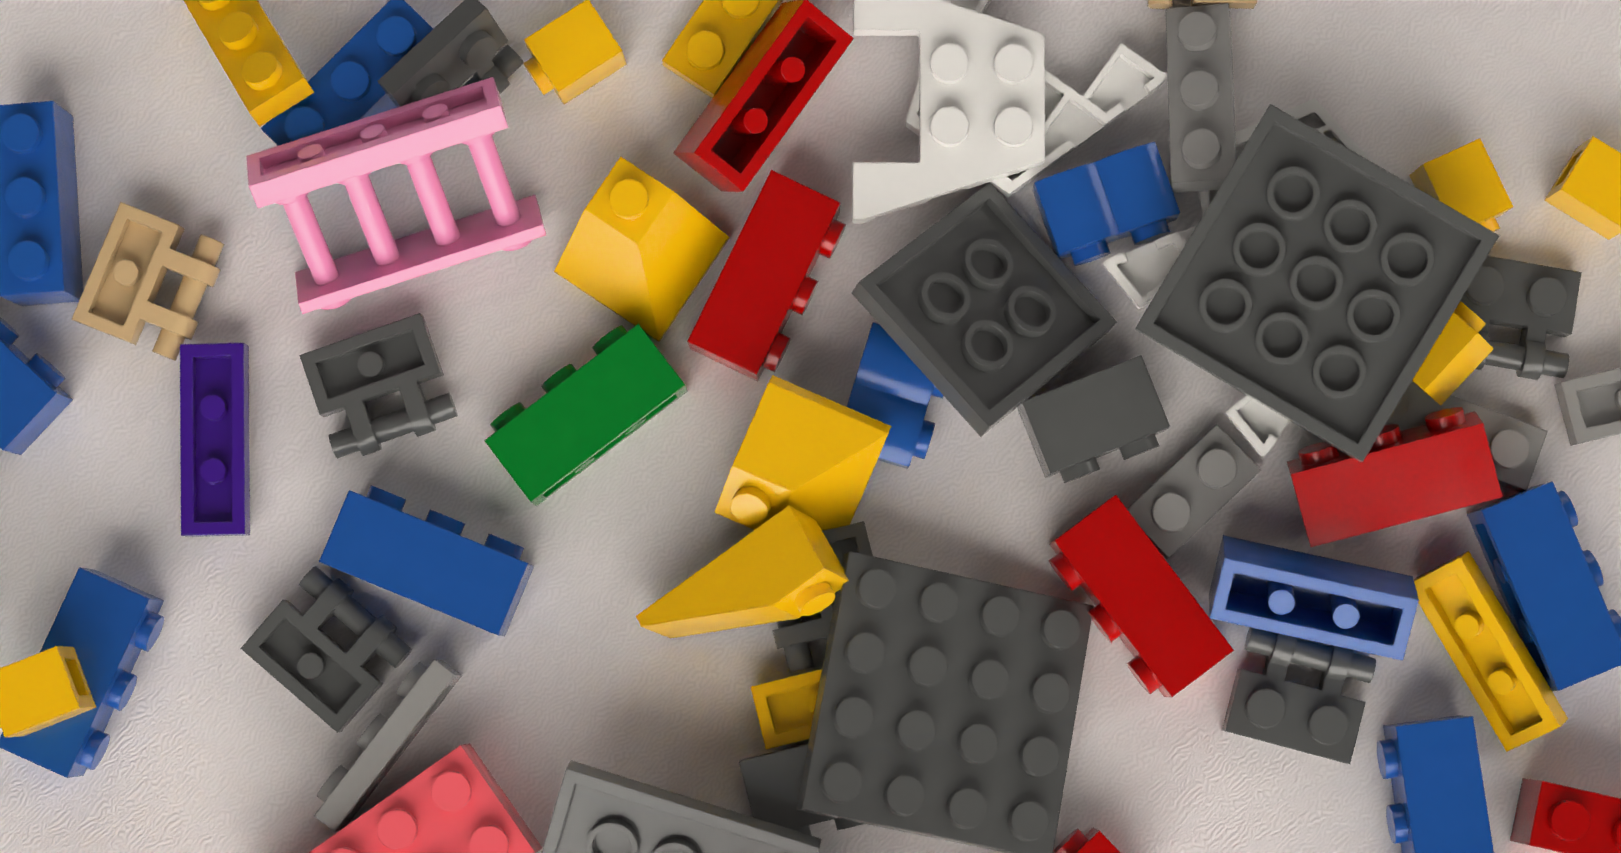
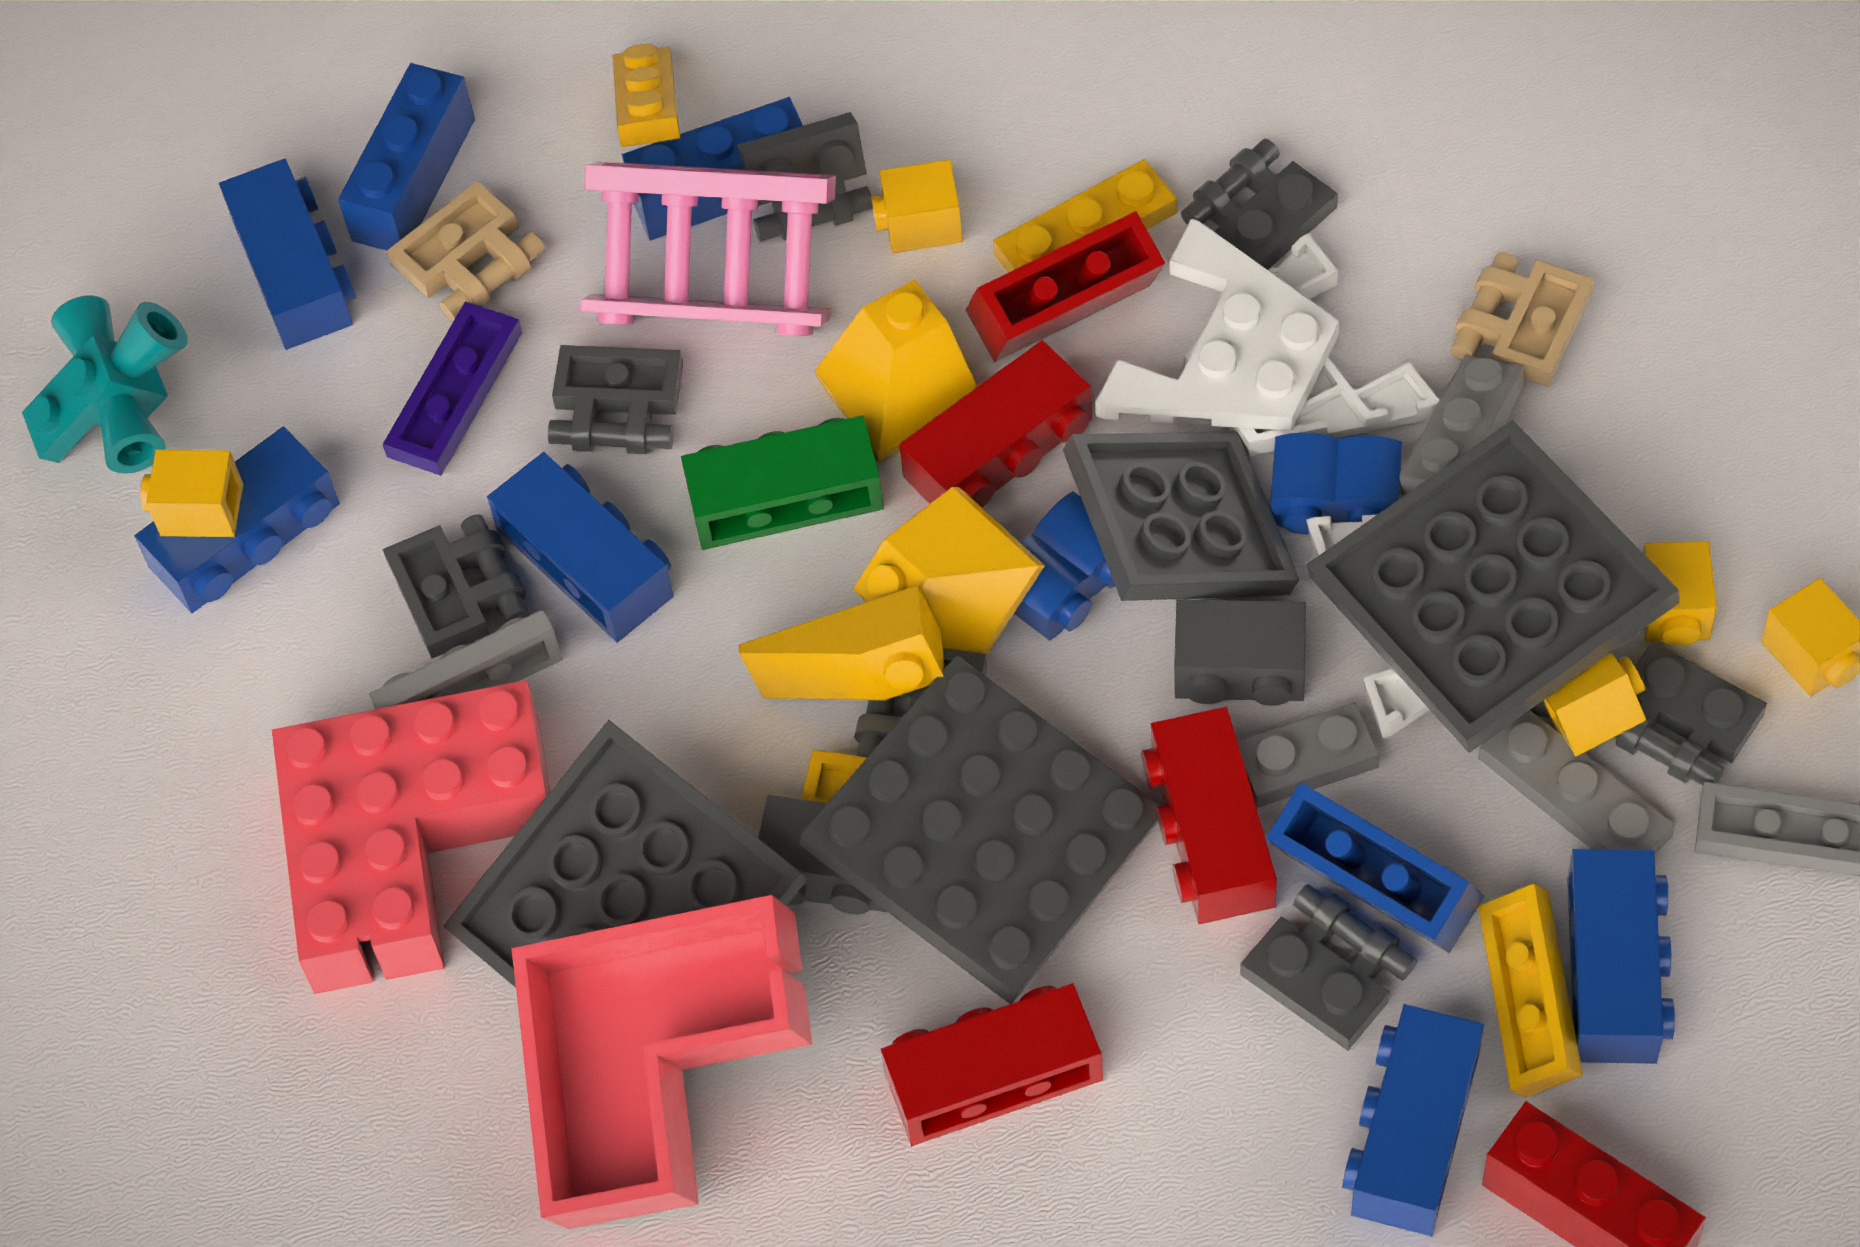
camera: 30 degrees right, 25 degrees down
red brick [1287,407,1503,547] -> none

